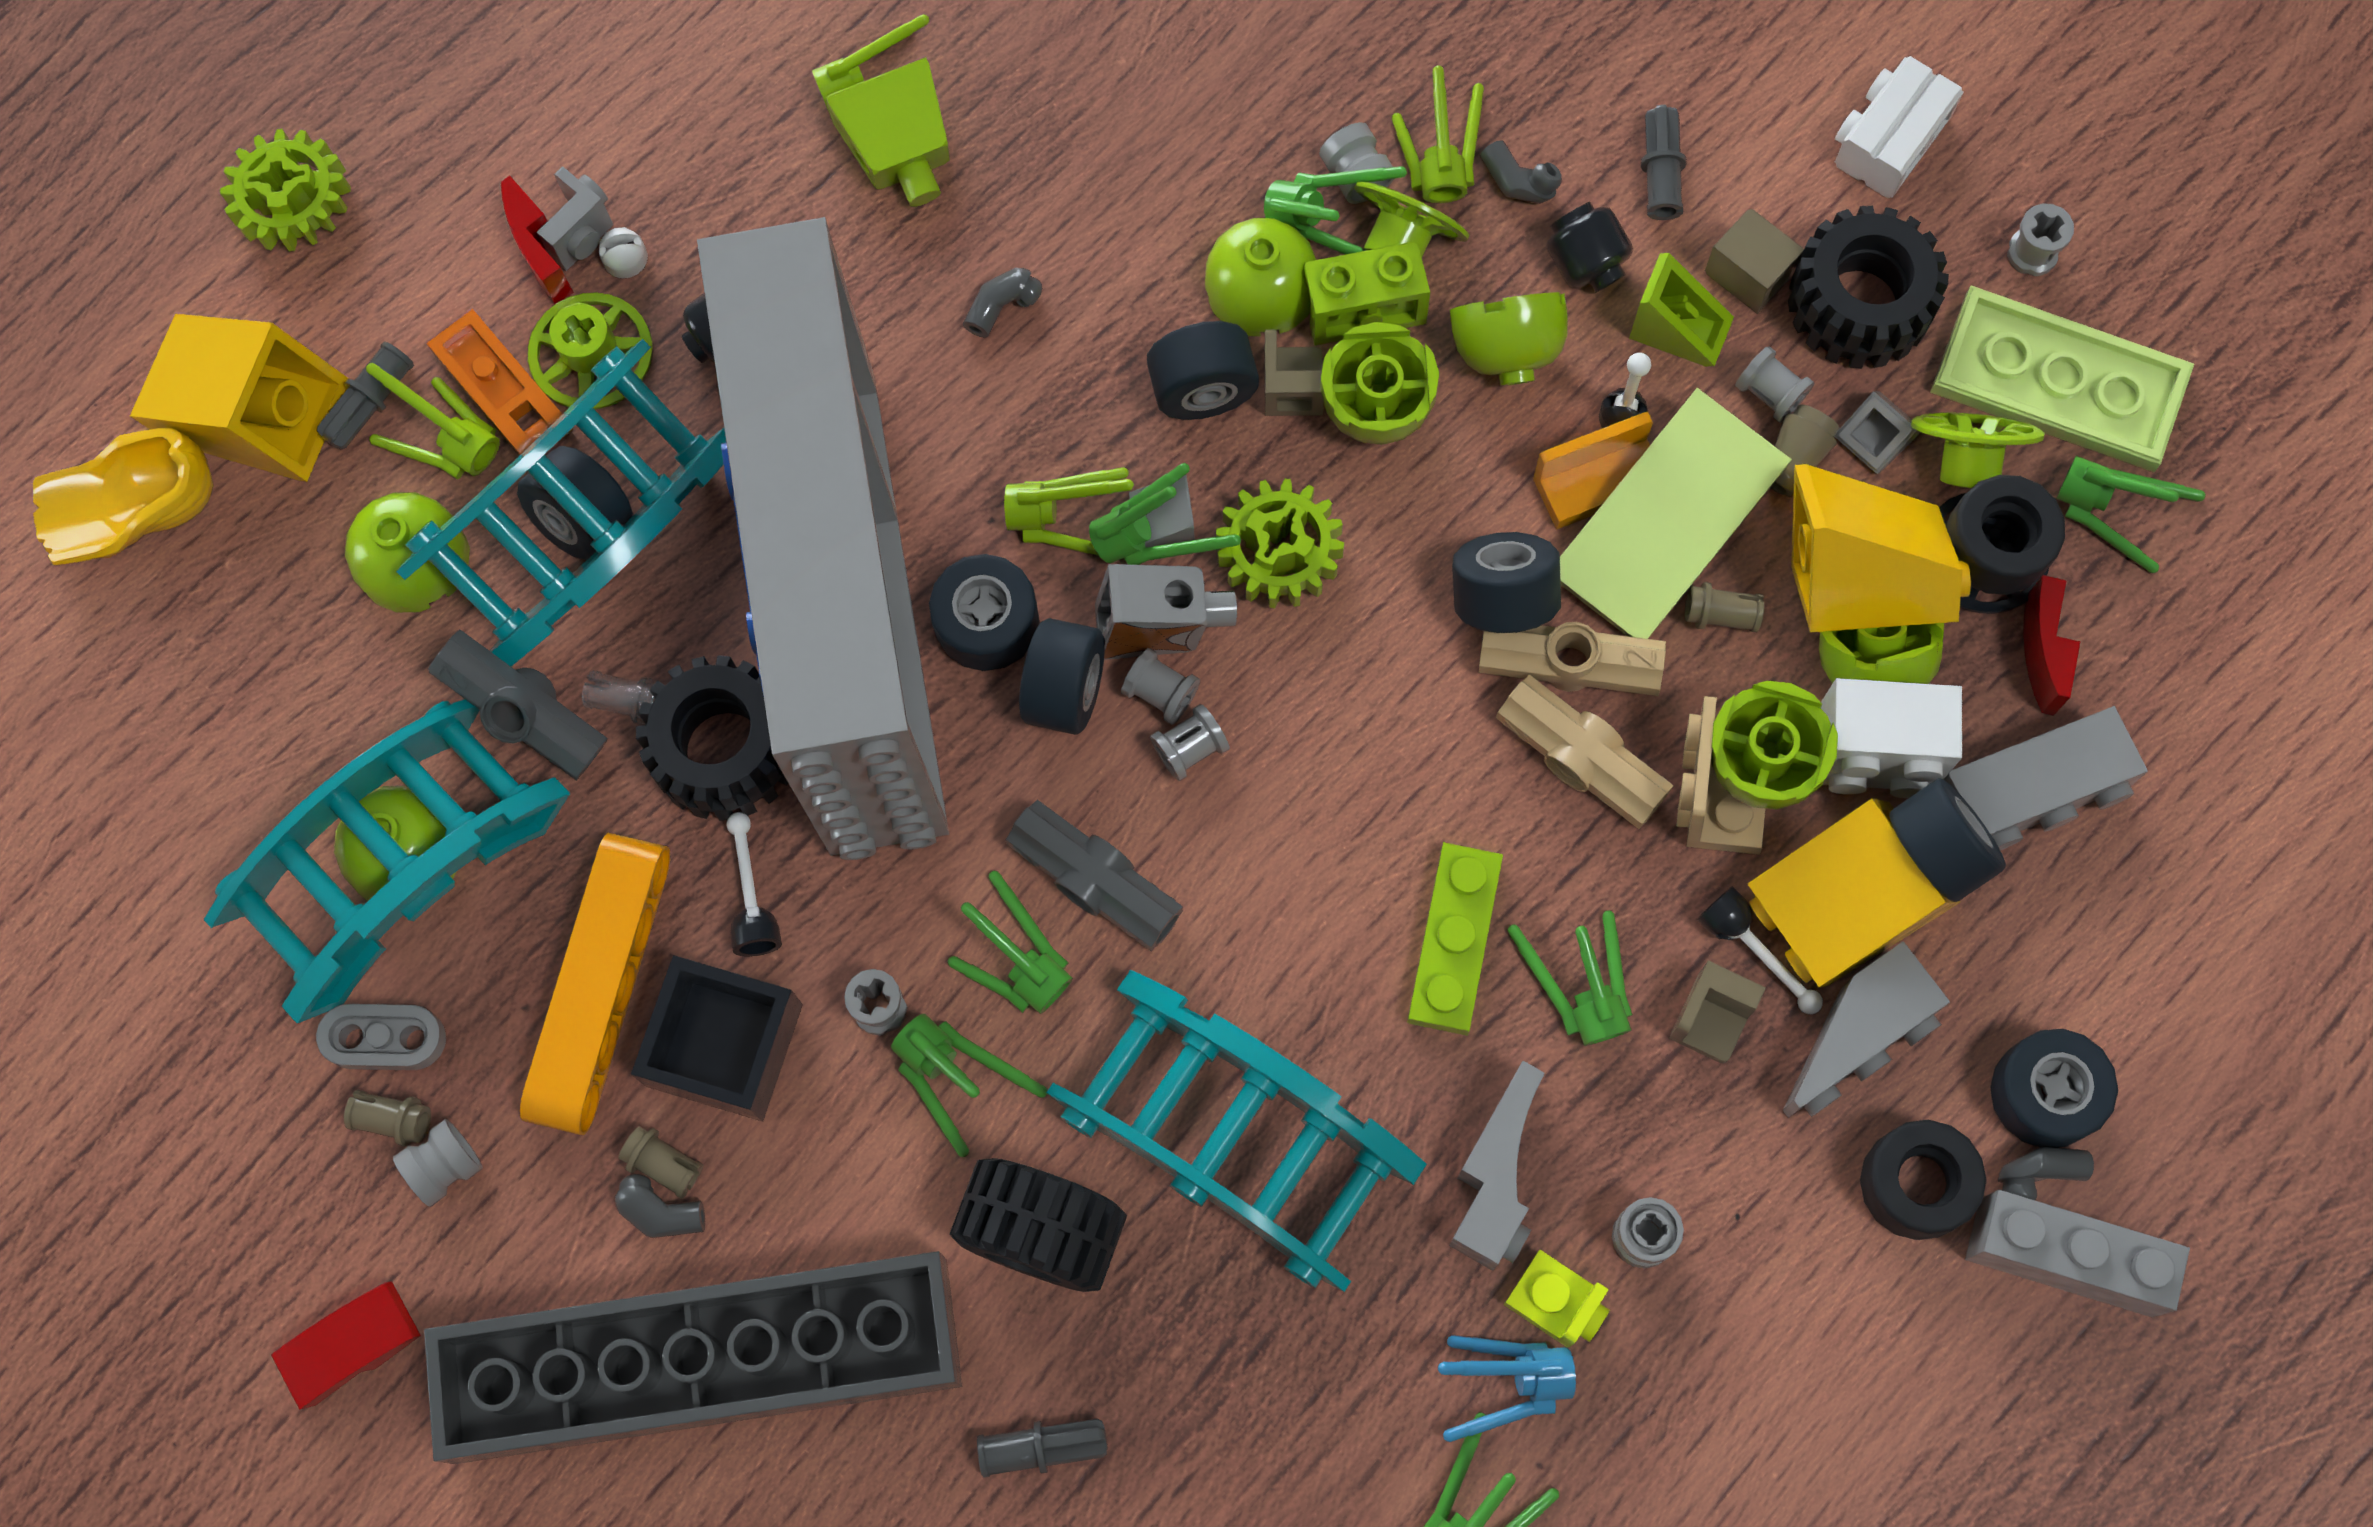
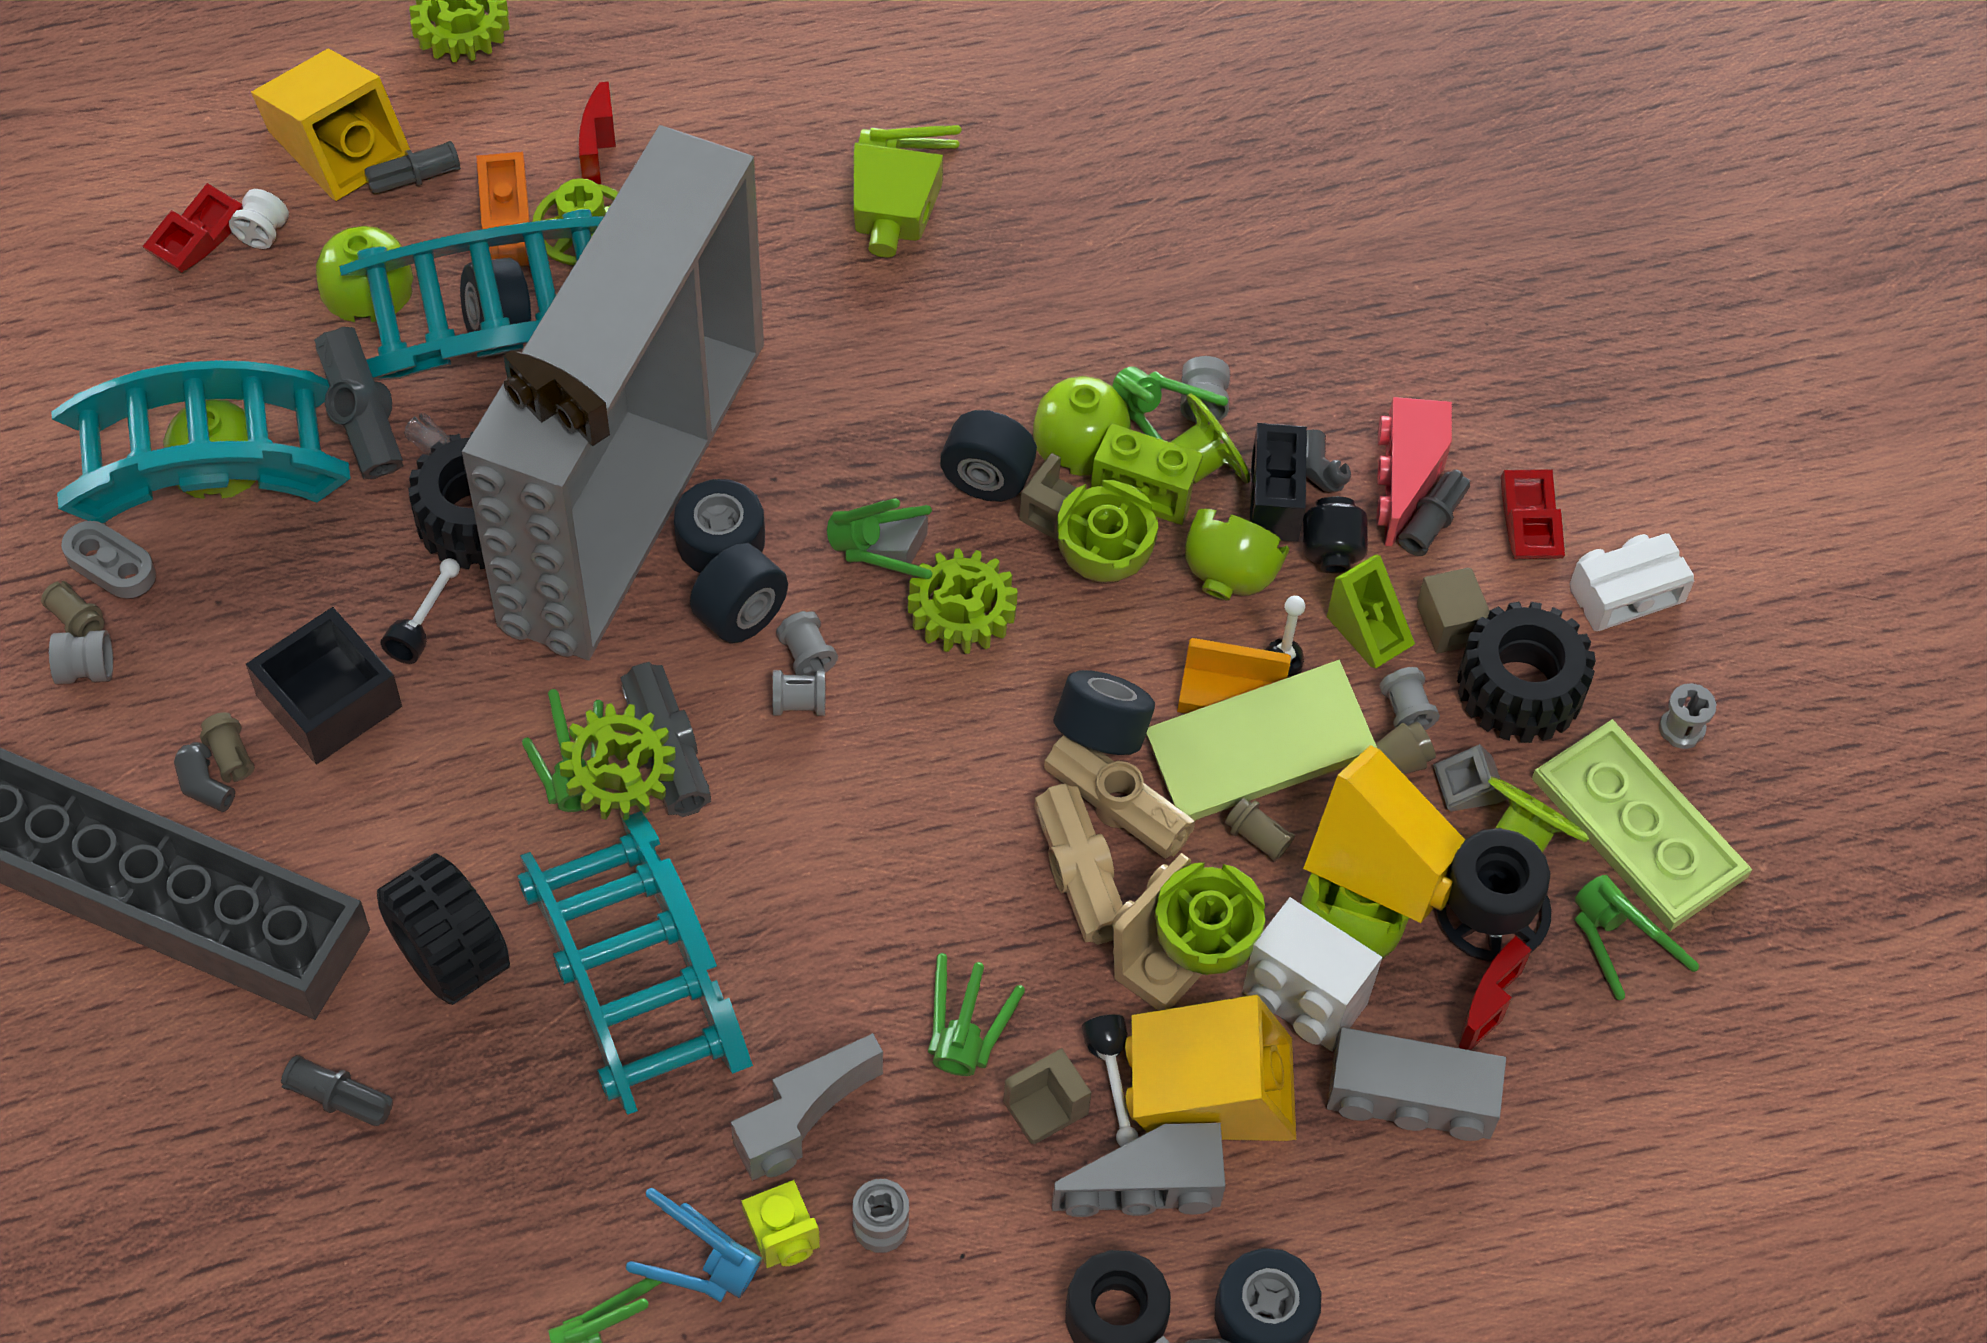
camera: 25 degrees right, 15 degrees down
yellow hair [33,428,214,565] -> none
lime plant [366,363,500,479] -> none
light orange beam [520,833,670,1135] -> none
light grey bracket [537,166,614,271] -> none
light grey bush [844,969,907,1036] -> none
bright green plant [891,1014,1047,1157] -> none
dark grey arm [963,267,1043,338] -> none
lime plant [1004,467,1134,556] -> none
light grey torso [1095,564,1237,660] -> none
lime plant [1391,65,1484,203] -> none
lime plate [1407,842,1503,1036] -> none
black wheel [1889,778,2006,902] -> none
none -> red slope [142,183,243,272]
none -> white wheel [229,189,289,249]
none -> dark brown slope [503,350,610,446]
none -> lime gear [559,703,676,820]
none -> black brick [1250,423,1307,542]
none -> coral slope [1376,397,1452,546]
none -> red slope [1500,469,1565,559]

